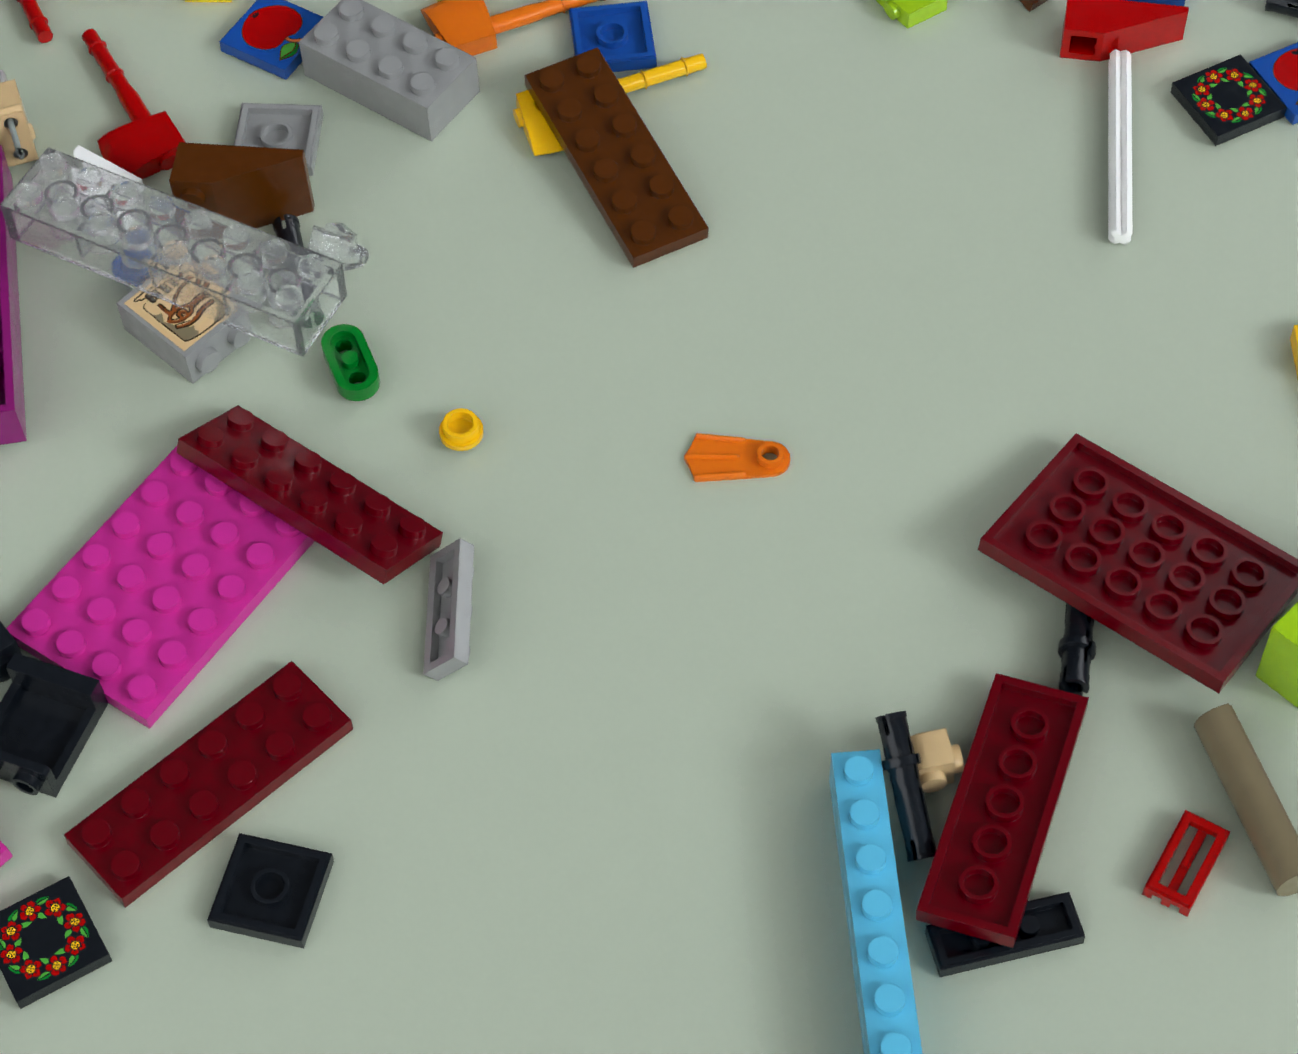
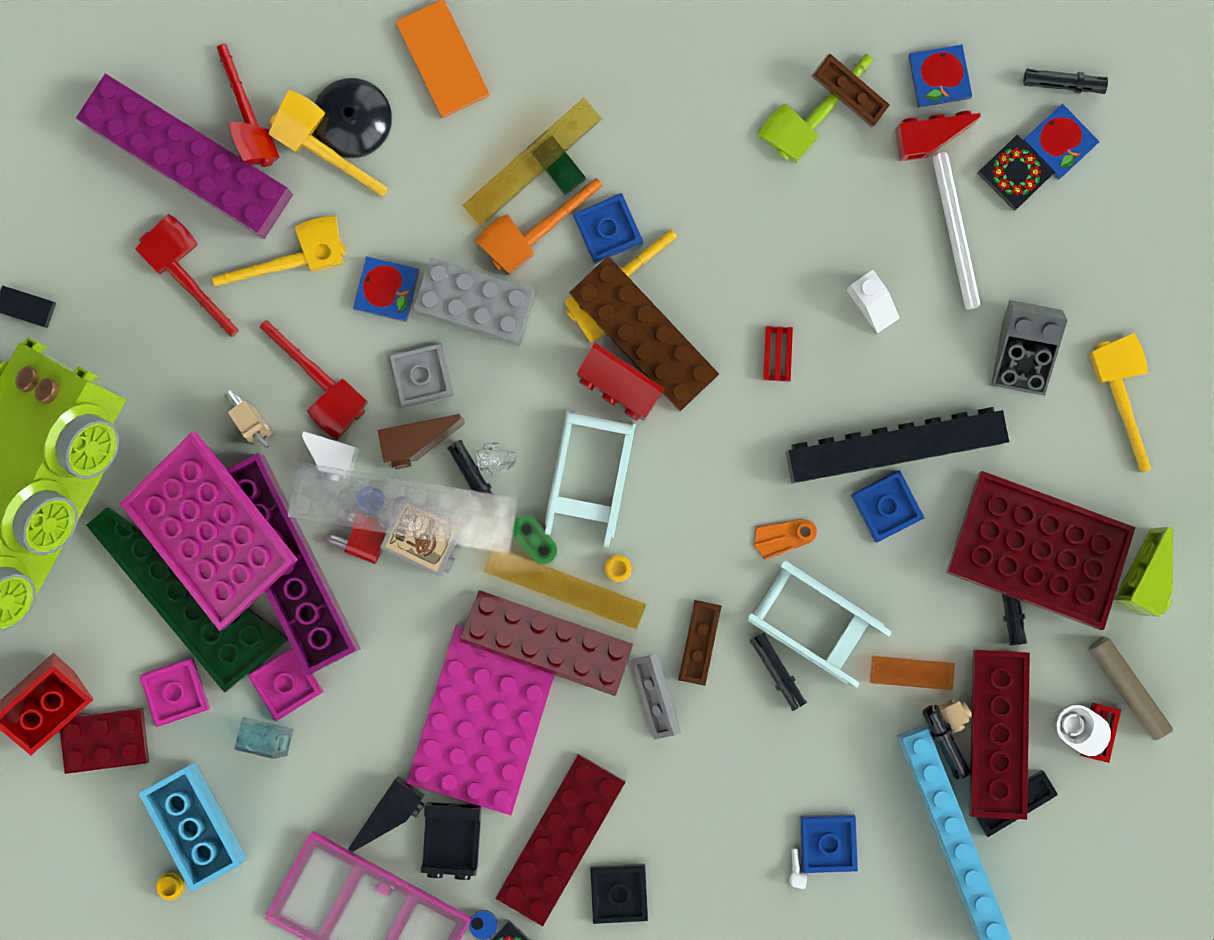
camera: 20 degrees left, 30 degrees up
none -> red piece [329,509,391,564]
none -> blue tile [469,910,497,940]
none -> clear yellow tile [484,546,646,630]
none -> light aqua piece [544,409,636,548]
none -> red slope [577,342,664,421]
none -> reddish brown tile [678,600,722,686]
none -> light aqua piece [747,561,892,688]
none -> black pin [749,632,807,711]
none -> red tile [763,326,793,382]
none -> black brick [785,407,1010,484]
none -> white hand [789,849,807,889]
none -> blue tile [800,815,858,873]
none -> white slope [846,270,899,334]
none -> blue tile [851,470,925,543]
none -> clear orange tile [870,655,955,690]
none -> dark grey slope [992,300,1068,396]
none -> white cap [1054,705,1111,756]

